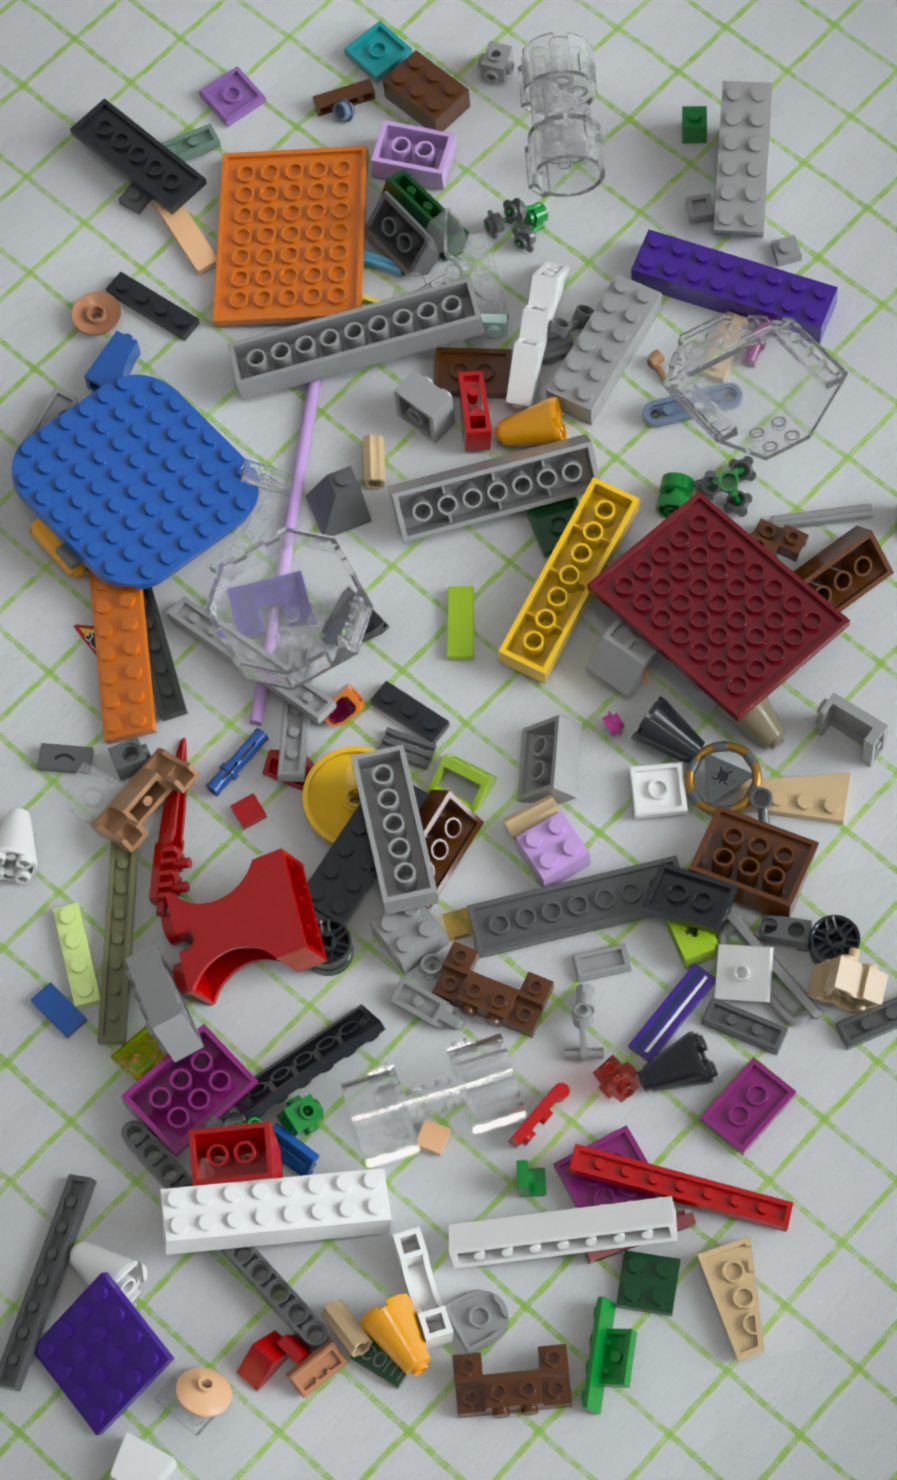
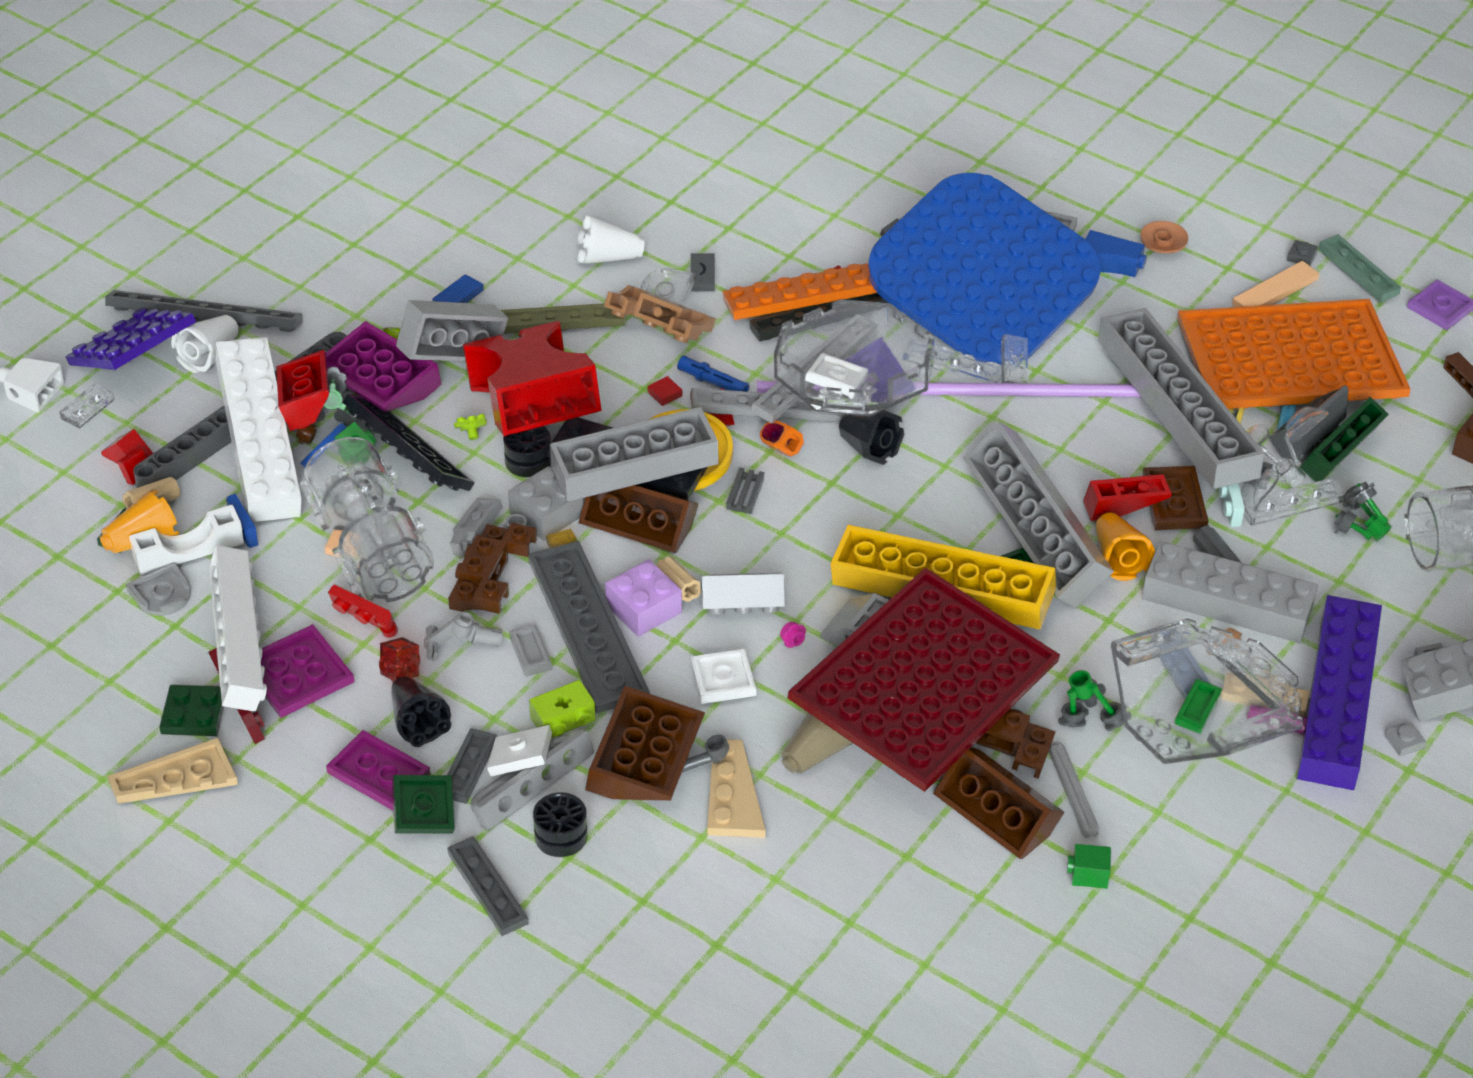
camera: 75 degrees right, 20 degrees down
yellowish green plate [53,902,100,1009] -> none
black plate [70,98,207,215] -> none
black plate [106,271,200,341] -> none
dark grey brick [108,737,151,781] -> none
red piece [149,737,192,917] -> none
light nougat dish [175,1367,232,1417] -> none
nougat plate [286,1339,349,1398] -> none
dark grey slope [305,466,372,540] -> none
sand blue plate [333,98,355,122] -> none
tan axle [362,434,386,489] -> none
lavender brick [371,120,456,191] -> none
black plate [371,681,450,744] -> none
light grey brick [394,370,455,444] -> none
lime tile [428,754,497,814] -> none
lime tile [447,586,474,661] -> none
reddish brown bracket [452,1344,573,1419] -> none
white arch [506,262,570,409] -> none
green bracket [516,1160,547,1197] -> none
dark grey bar [549,305,594,339] -> none
red plate [568,1144,793,1232] -> none
green bracket [581,1297,637,1415] -> none
dark purple tile [628,963,716,1062] -> none
black cone [630,696,705,764] -> none
black plate [642,862,738,936] -> none
green wheel [656,472,695,518] -> none
piece [685,741,762,815] -> none
dark grey leg [759,915,812,952] -> none
tan brick [807,947,888,1014] -> none
light grey panel [816,693,888,767] -> none
none -> blue tile [226,494,258,548]
none -> dark green plate [392,775,455,834]
none -> lime plant [453,414,487,440]
none -> white plate [805,353,869,397]
none -> green tile [1174,679,1222,734]

